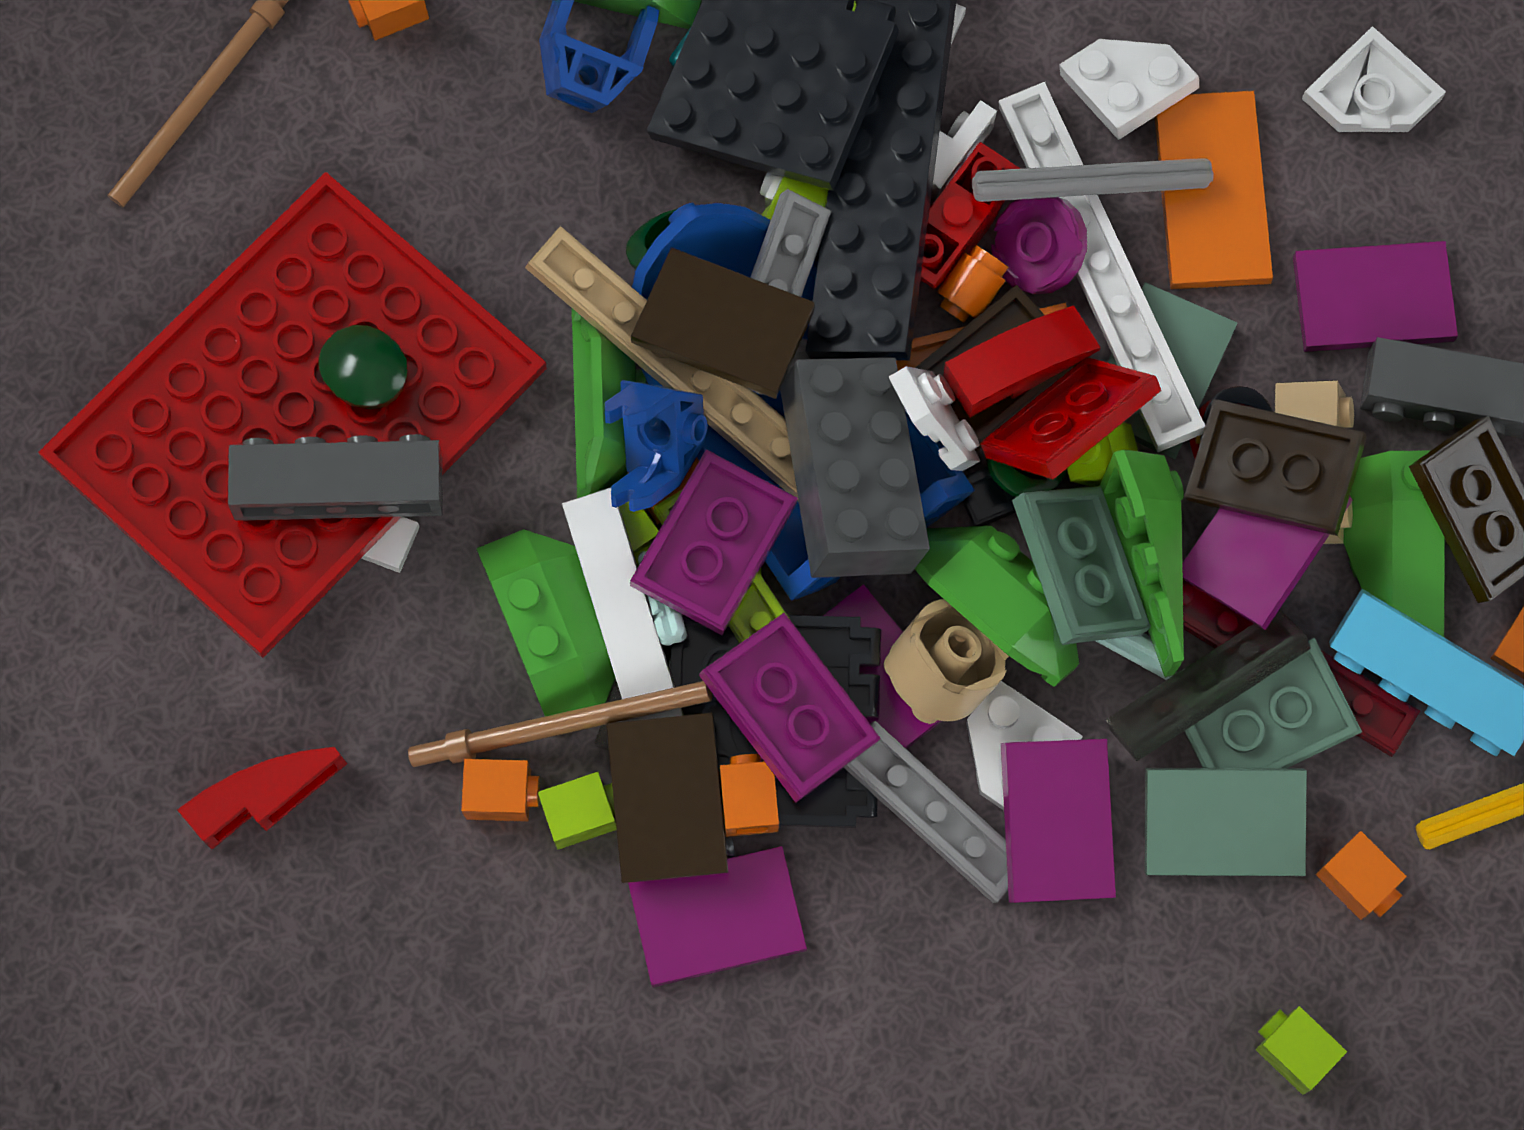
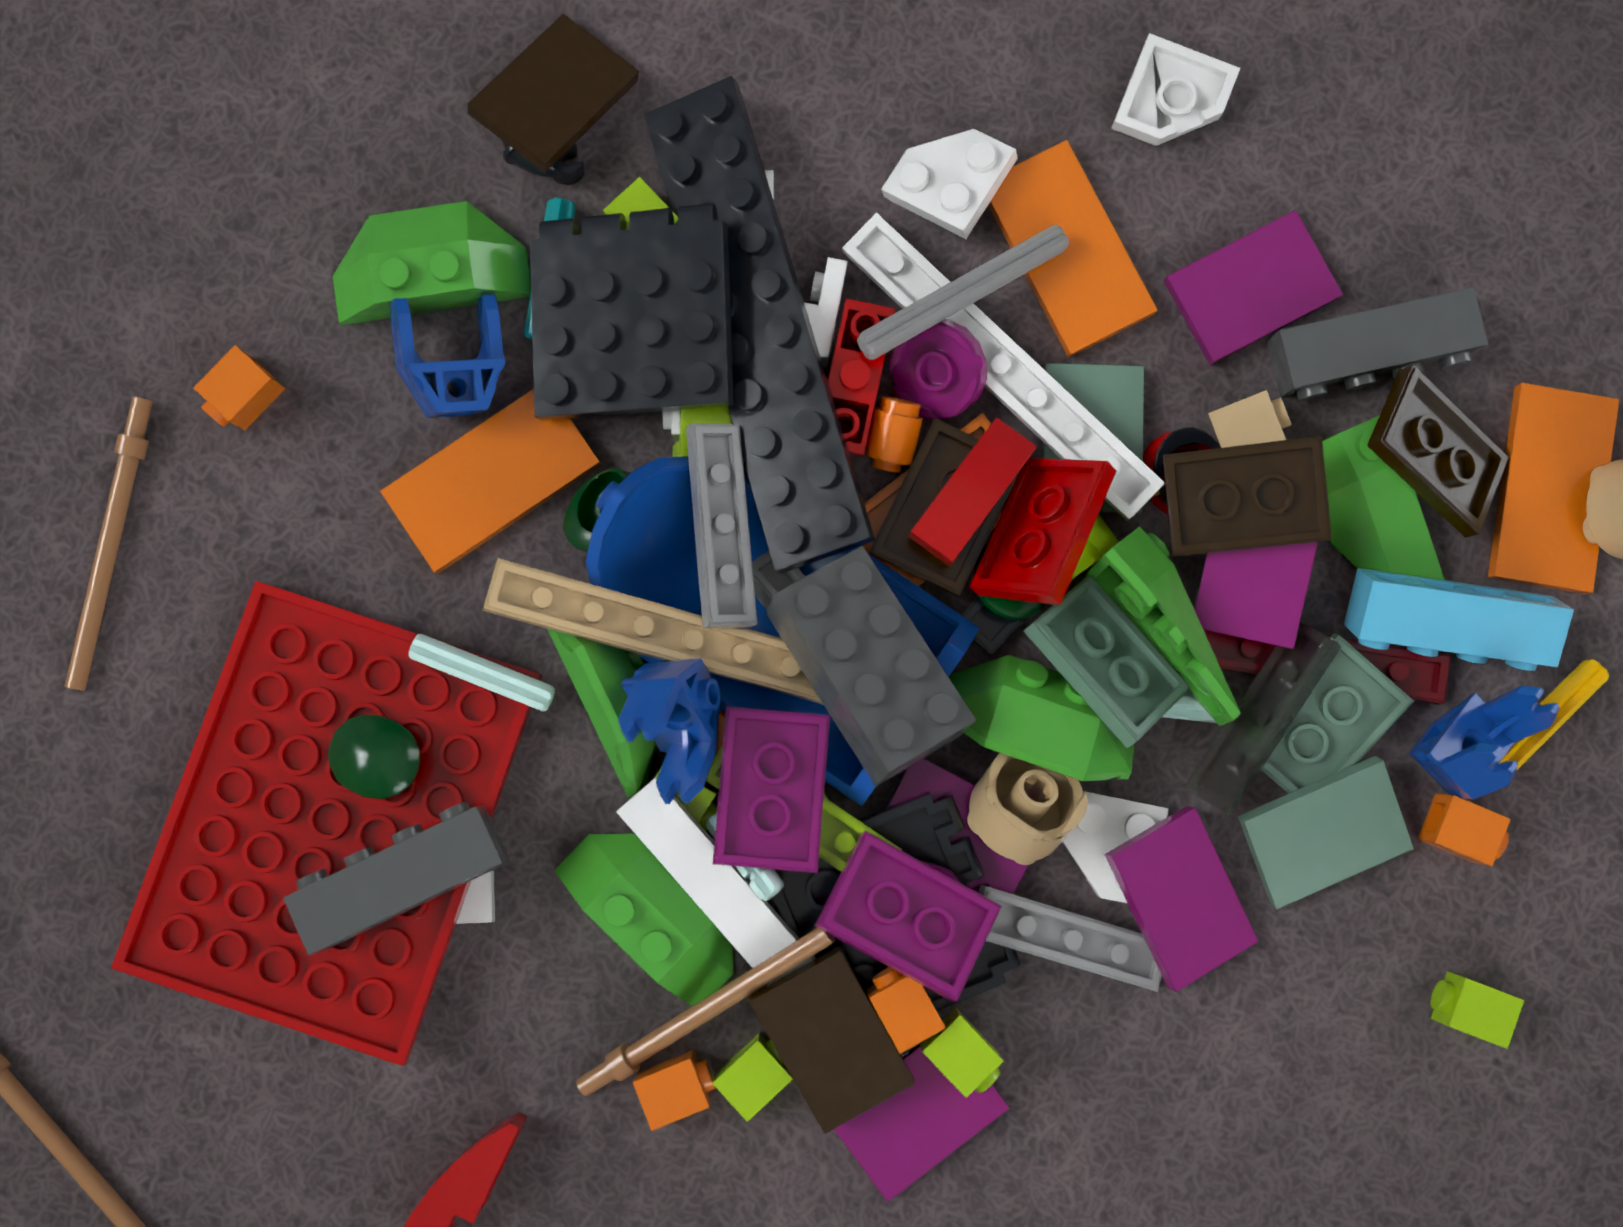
camera: 25 degrees left, 10 degrees up
dark brown tile [631,247,816,399] -> none
white plate [889,366,980,471] -> none
none -> orange tile [380,389,602,574]
none -> light aqua axle [408,634,555,711]
none -> lime brick [919,1007,1004,1098]
none -> blue piece [1409,686,1560,800]

